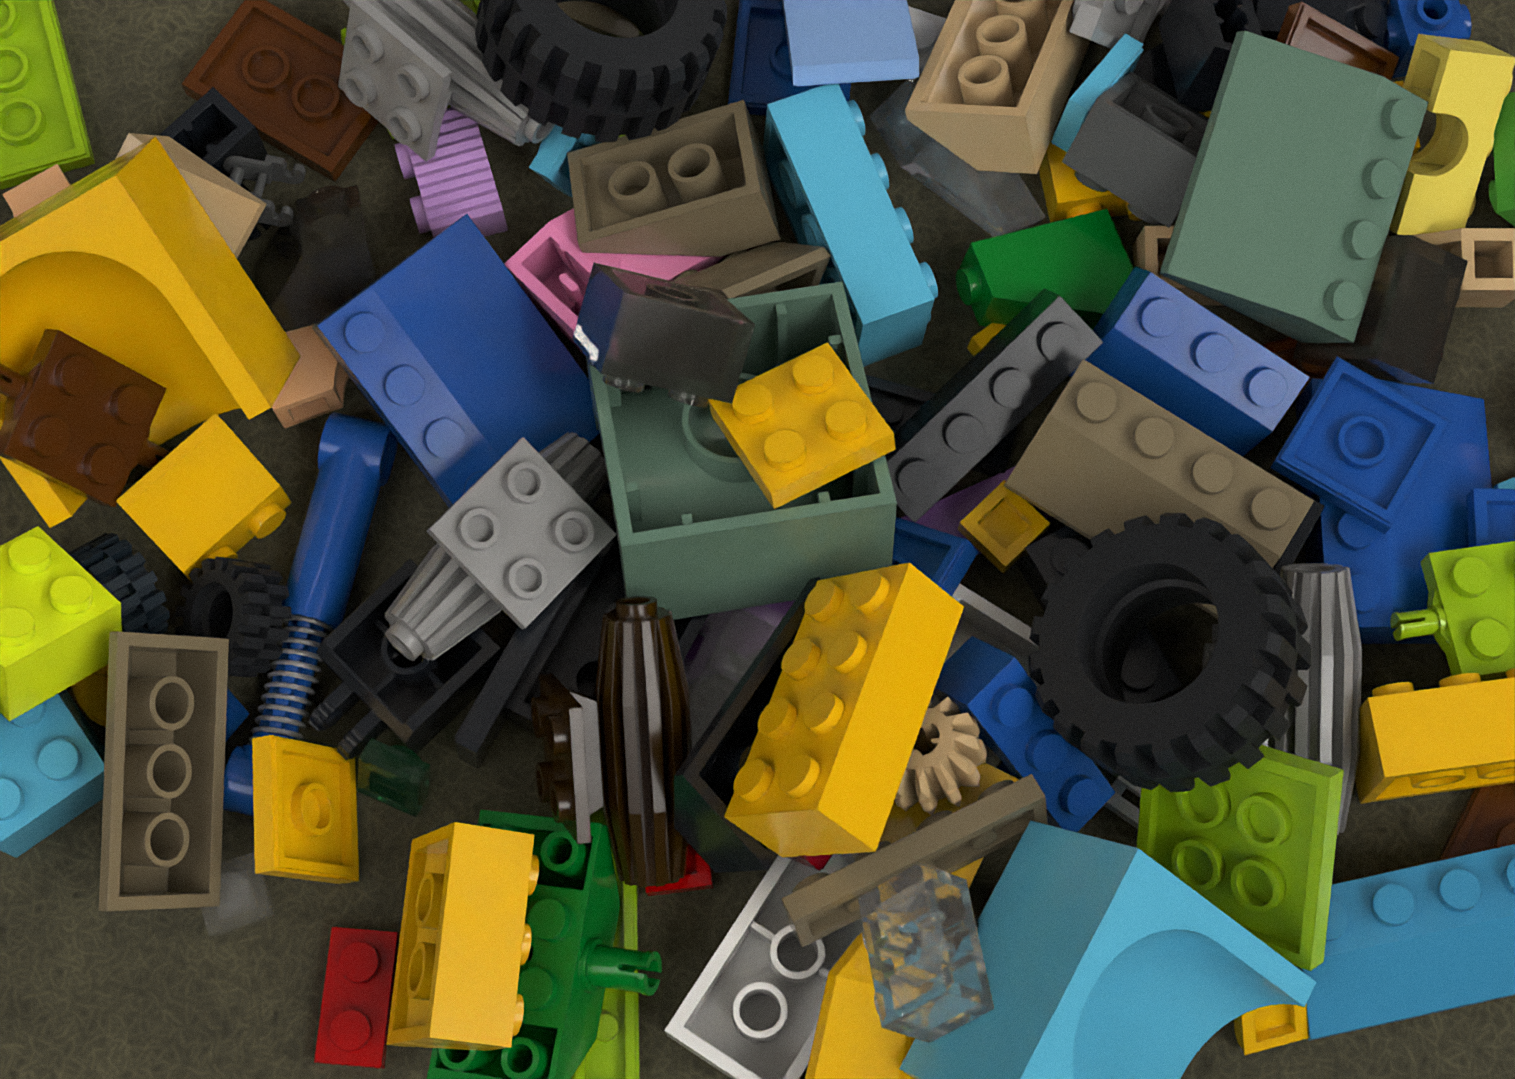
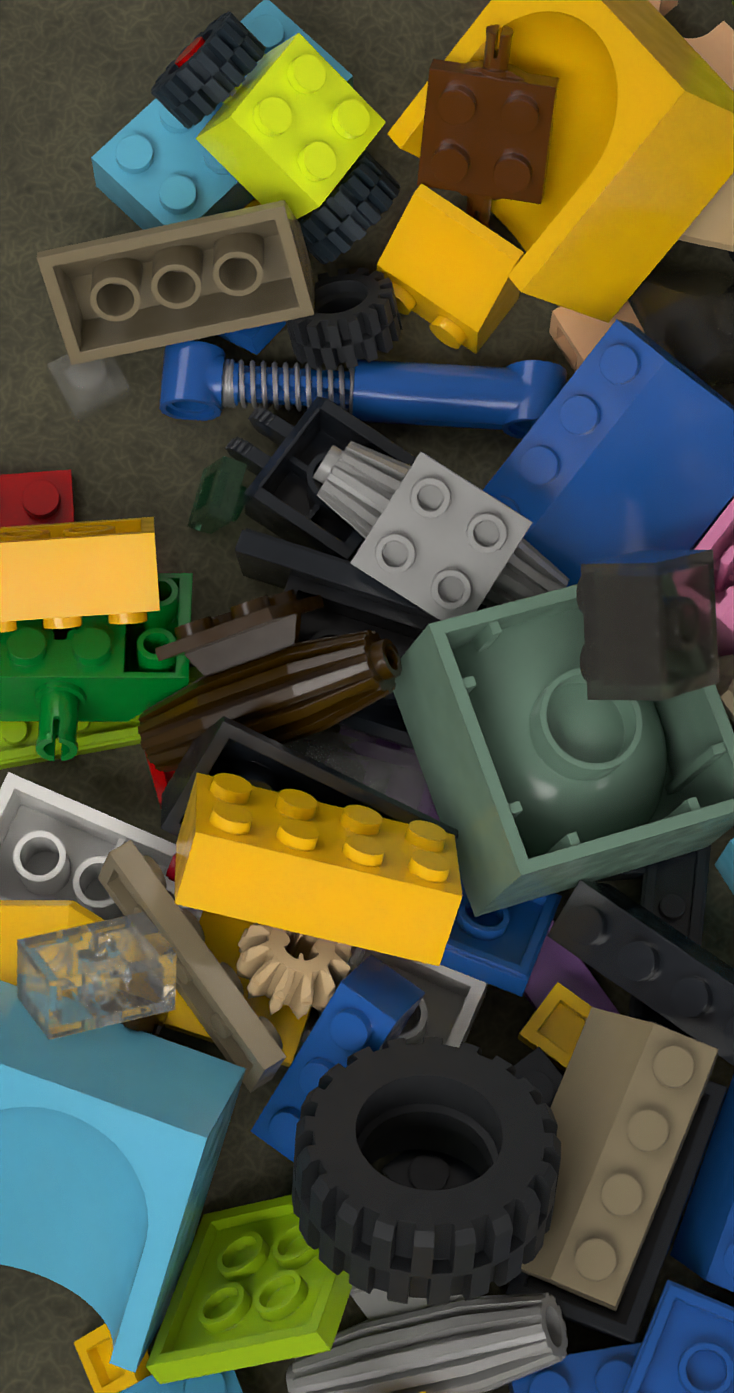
camera: 80 degrees right, 0 degrees up
yellow tile [252,735,359,884] -> none
yellow plate [708,342,896,509] -> none

